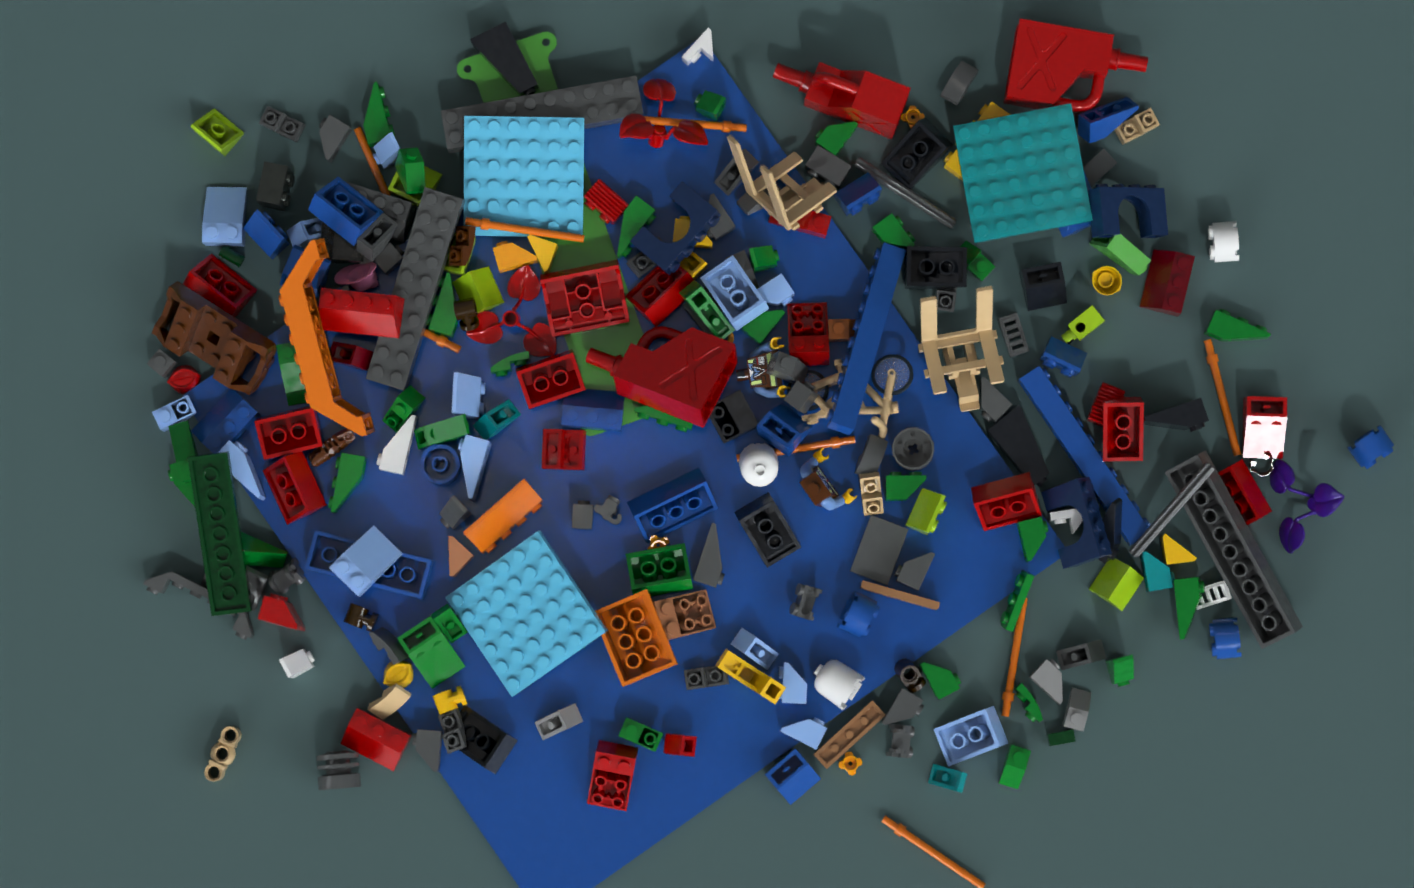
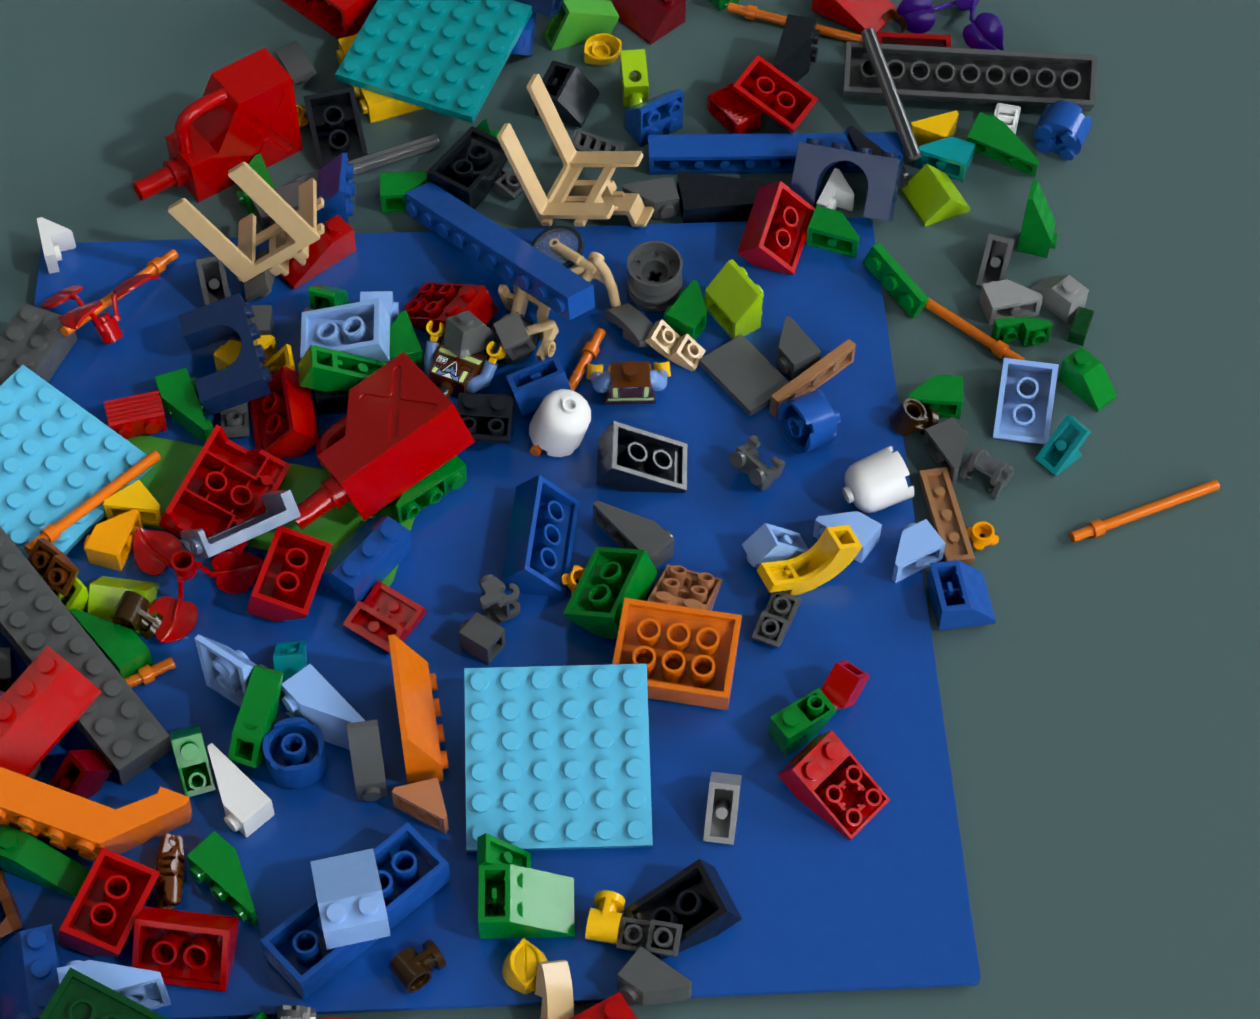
camera: 60 degrees left, 30 degrees down
dark grey slope [369,627,409,665] -> none
green slope [490,351,531,377] -> none
green slope [694,90,726,122] -> none
dark orange slope [828,319,855,342] -> none
none -> sand blue panel [180,490,301,558]

